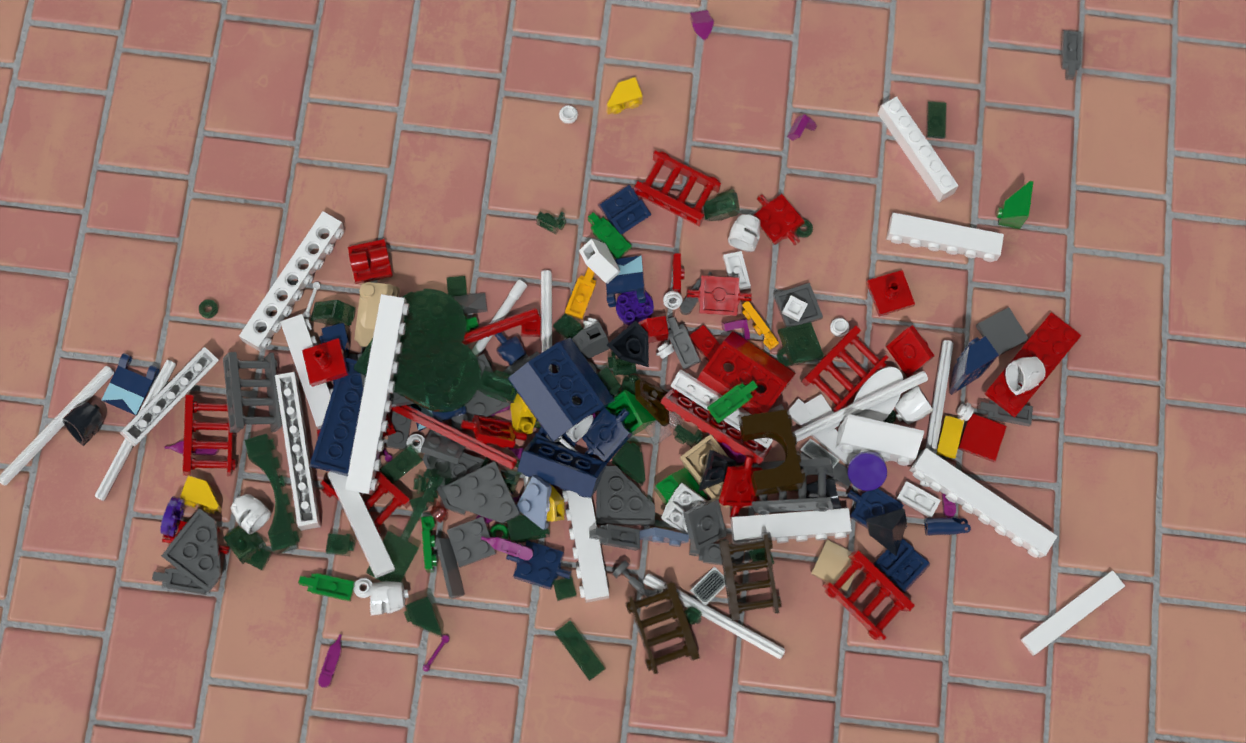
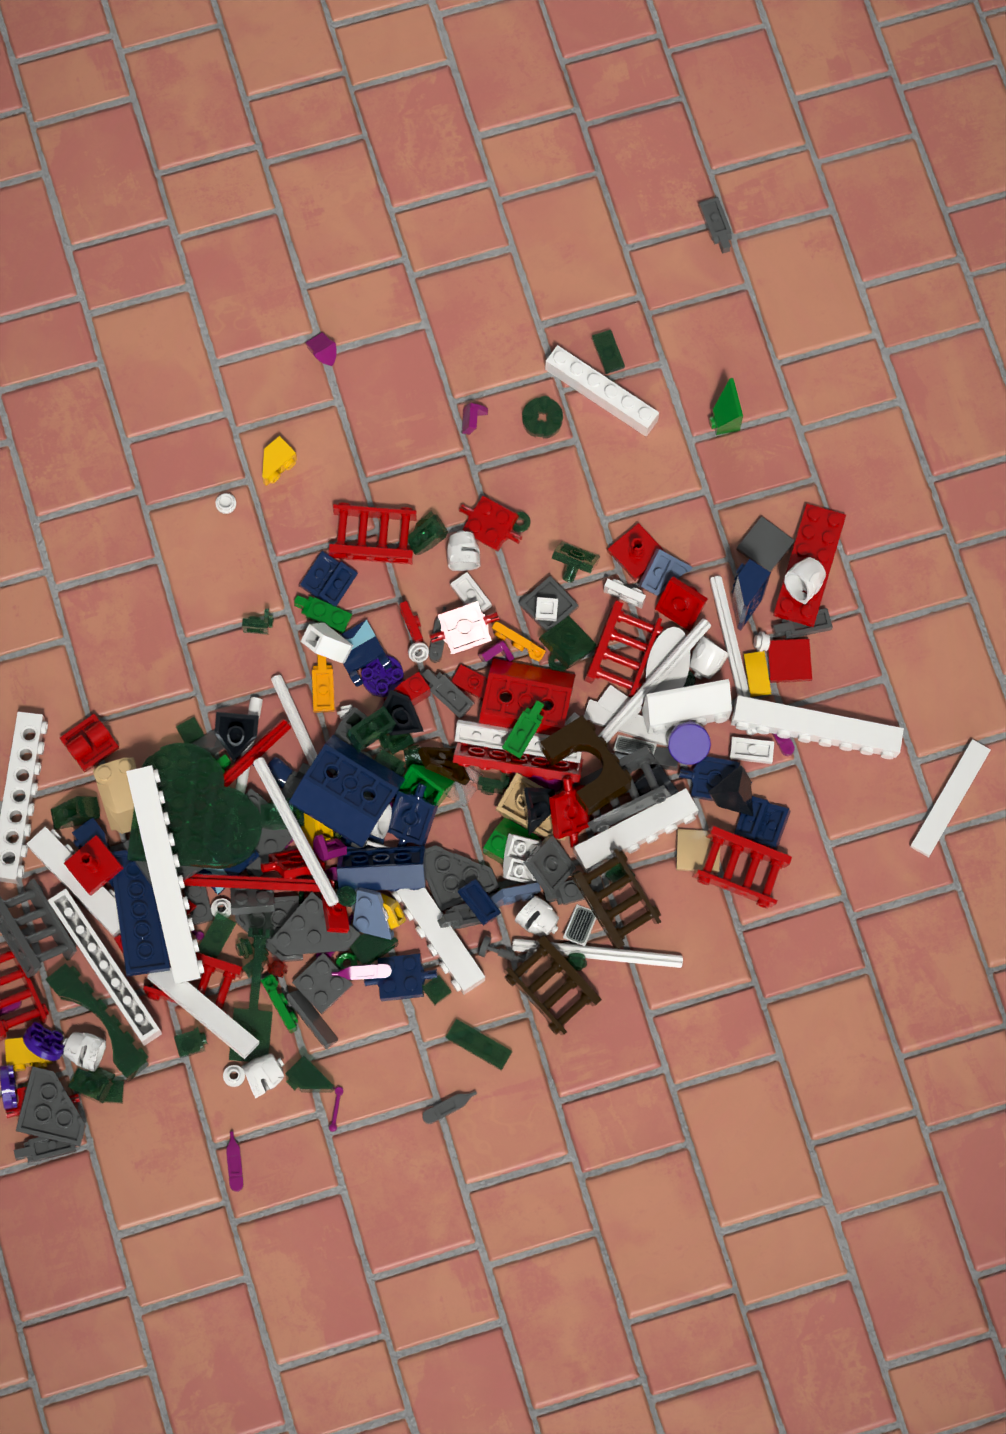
camera: 20 degrees left, 0 degrees up
green hinge [298,573,355,602] -> none
white hinge [303,282,321,319] -> none
red plate [521,317,541,337] -> none
clear green bracket [552,313,583,339] -> none
clear green slope [612,441,646,487] -> none
white plate [656,342,674,359] -> none
white plate [830,318,849,337] -> none
white brick [886,213,1004,262] -> none
dark blue piece [924,517,971,536] -> none
none -> dark purple tile [23,1022,65,1061]
none -> black slope [215,712,259,762]
none -> white axle [253,757,339,907]
none -> magenta tile [313,834,347,861]
none -> red plate [321,892,350,933]
none -> clear green plate [336,886,357,907]
none -> clear green brick [346,706,396,753]
none -> dark grey piece [422,1091,477,1124]
none -> dark blue tile [458,879,501,926]
none -> white helmet [515,896,559,937]
none -> clear green plate [522,396,563,439]
none -> clear green tile [552,541,600,583]
none -> white plate [604,579,646,609]
none -> sand blue wing [638,549,692,596]

